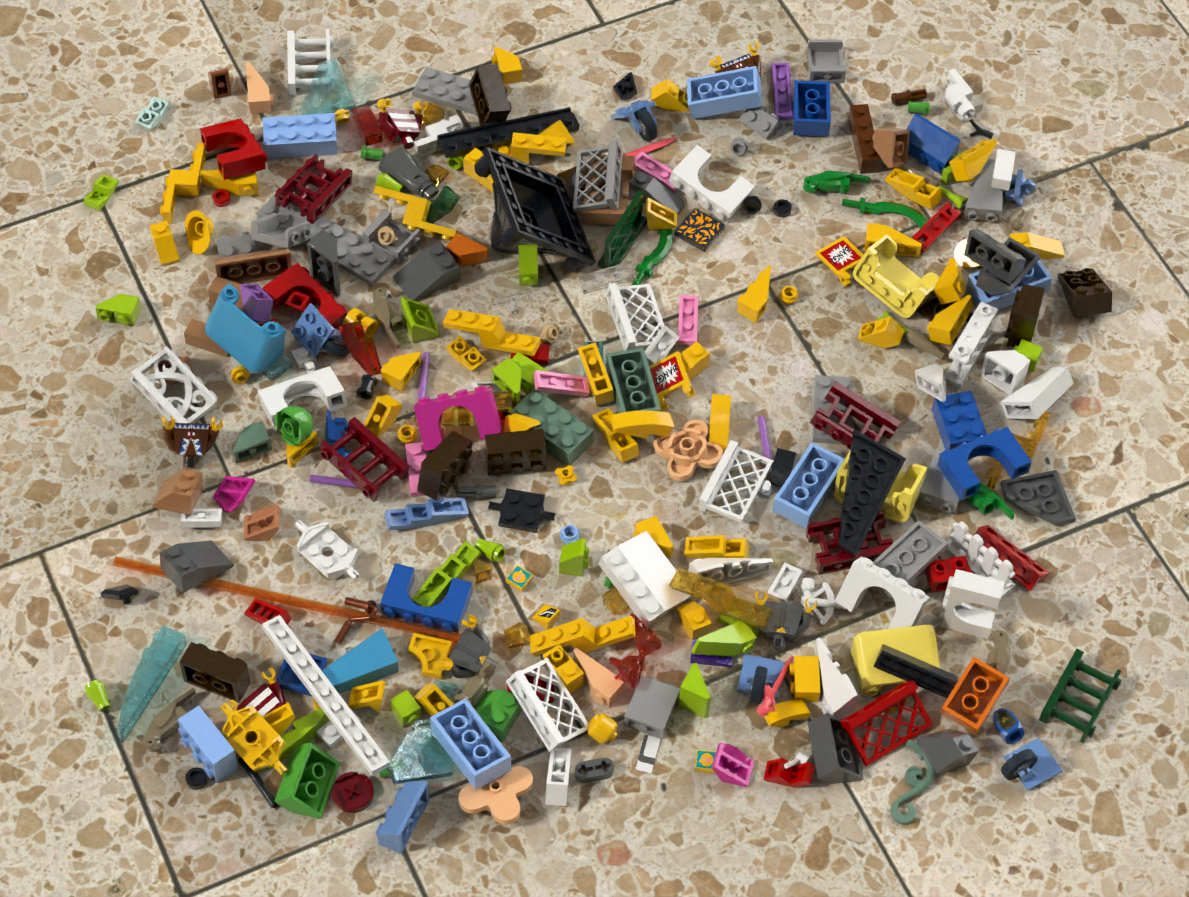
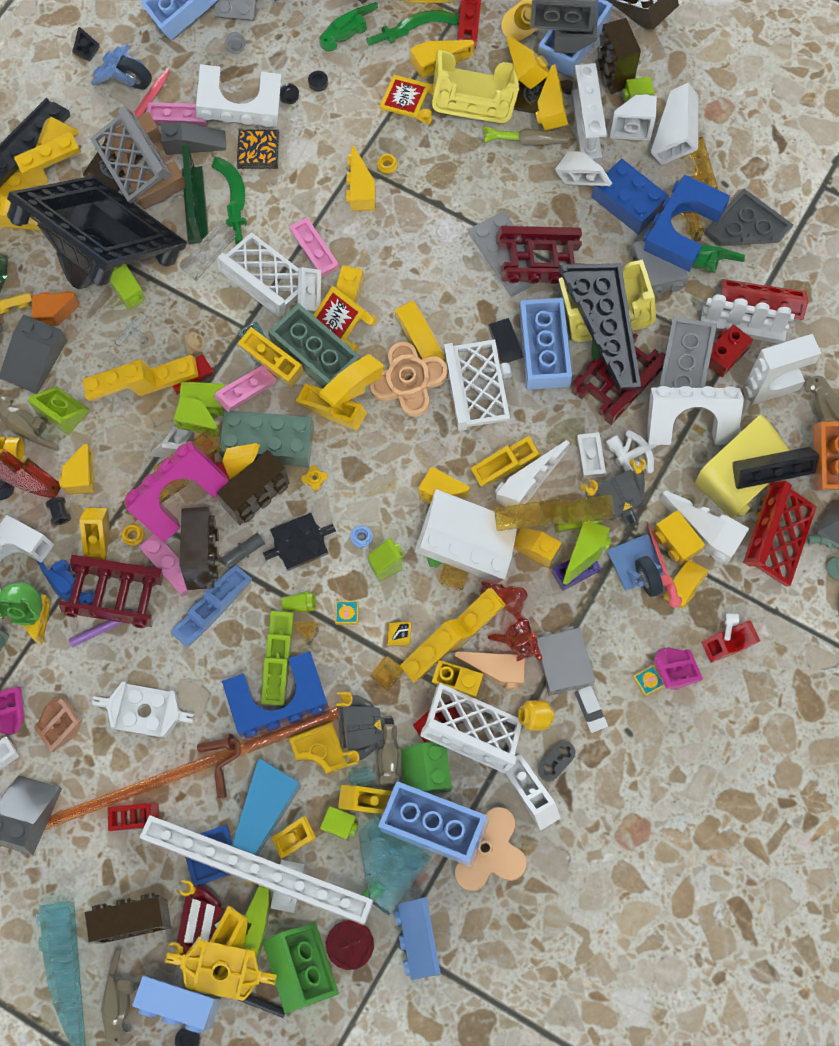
camera: 30 degrees left, 15 degrees up
lime cone [85,680,111,712] -> none
medium lavender bar [418,352,430,399] -> none
yellow slope [446,336,487,371] -> none
yellow slope [645,198,677,230] -> none
yellow slope [650,79,690,112] -> none
lime slope [678,663,711,718] -> none
medium lavender bar [757,416,773,468] -> none
dark grey slope [808,713,863,784] -> none
yellow slope [857,317,905,349] -> none

